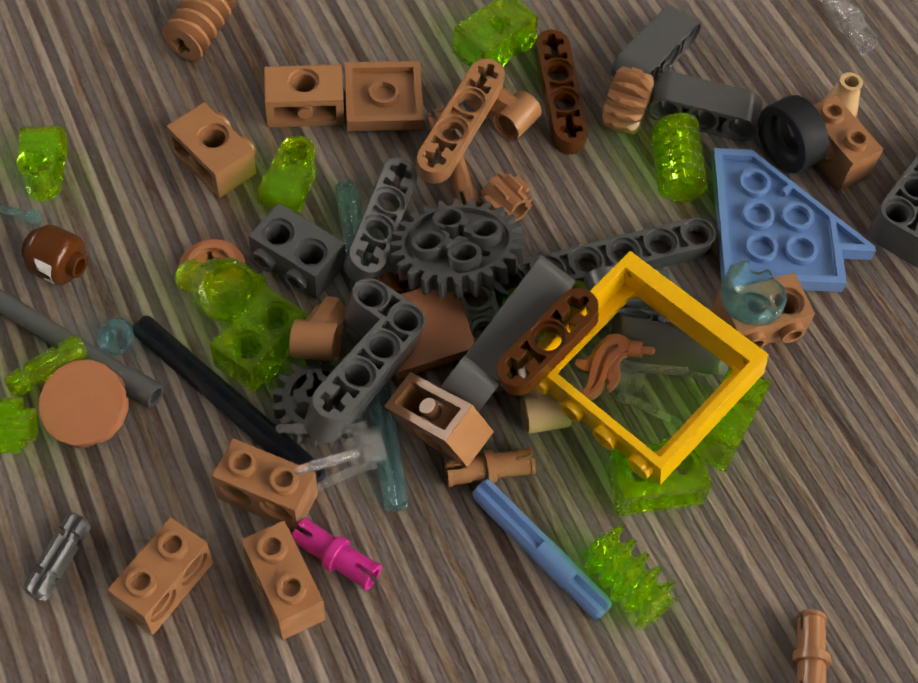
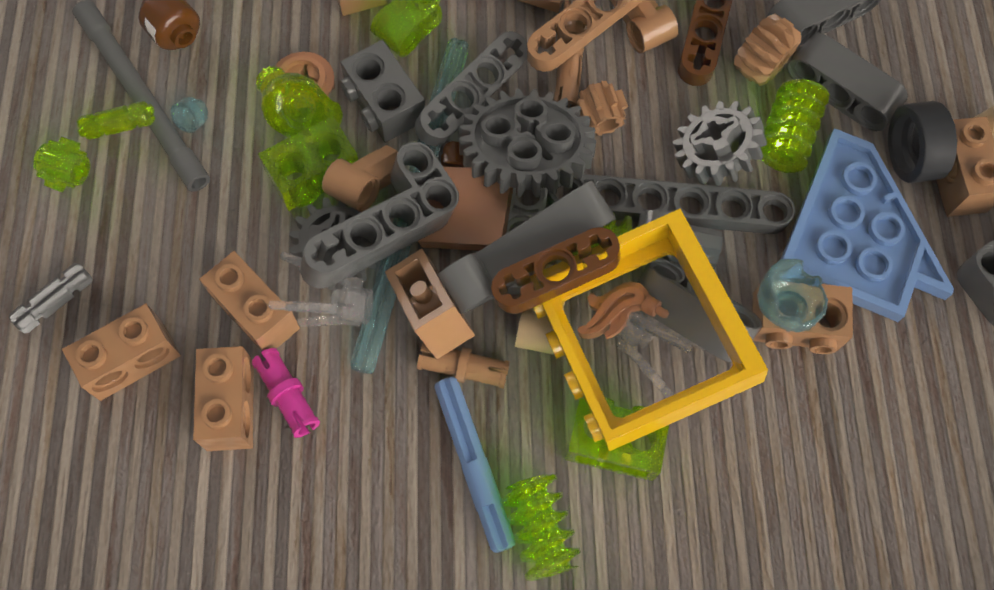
camera: 25 degrees right, 10 degrees up
nougat tile [39,359,129,448] -> none
black axle [132,315,326,486] -> none
clear neon green brick [690,367,772,472] -> none
none -> dark grey gear [673,101,767,186]

